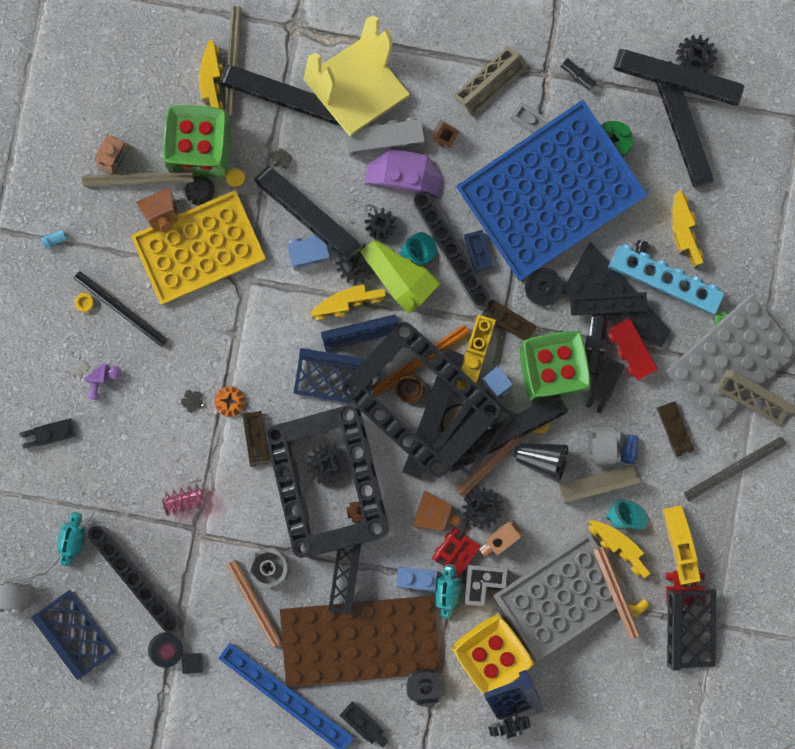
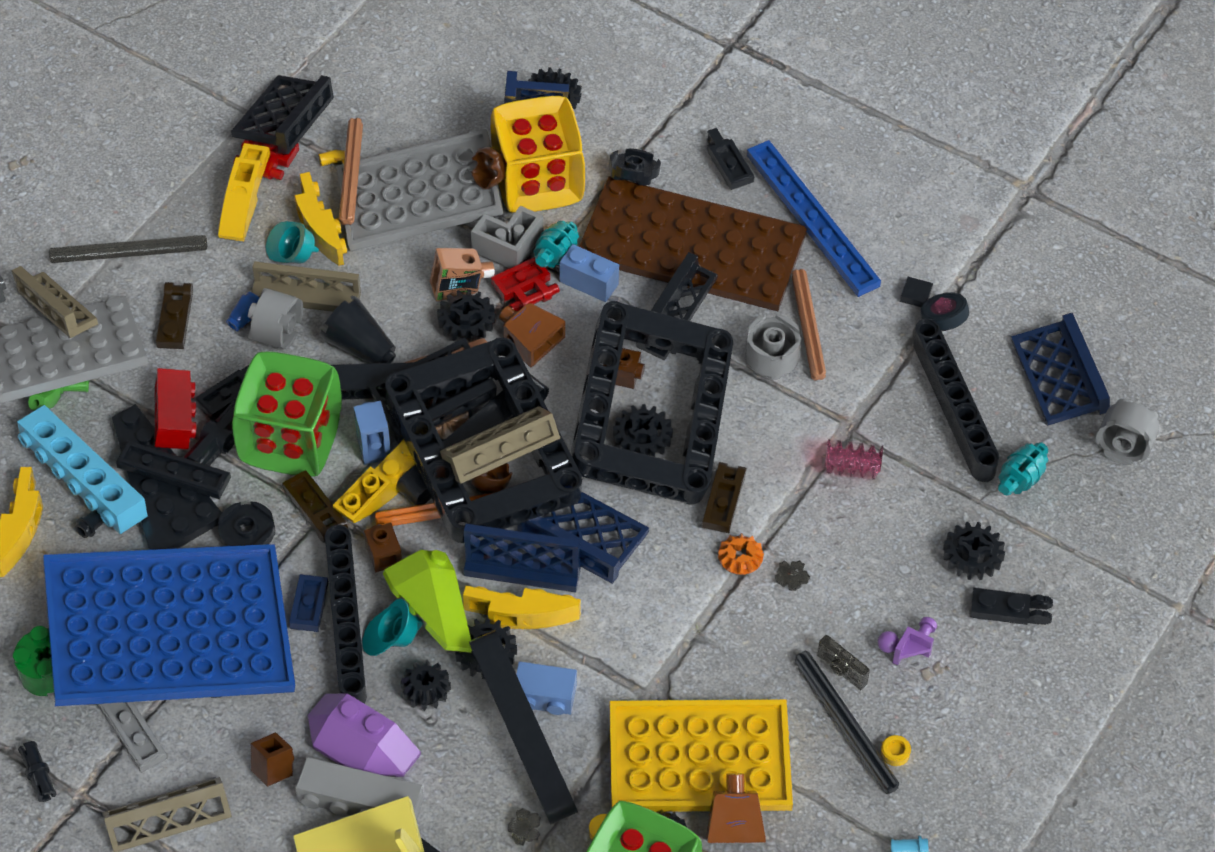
camera: 155 degrees left, 30 degrees down
none -> reddish brown brick [364,523,402,573]
none -> dark tan fence [440,407,560,484]
none -> reddish brown hair [471,147,506,190]
none -> clear smoke plate [817,635,870,691]
none -> black gear [943,522,1005,580]

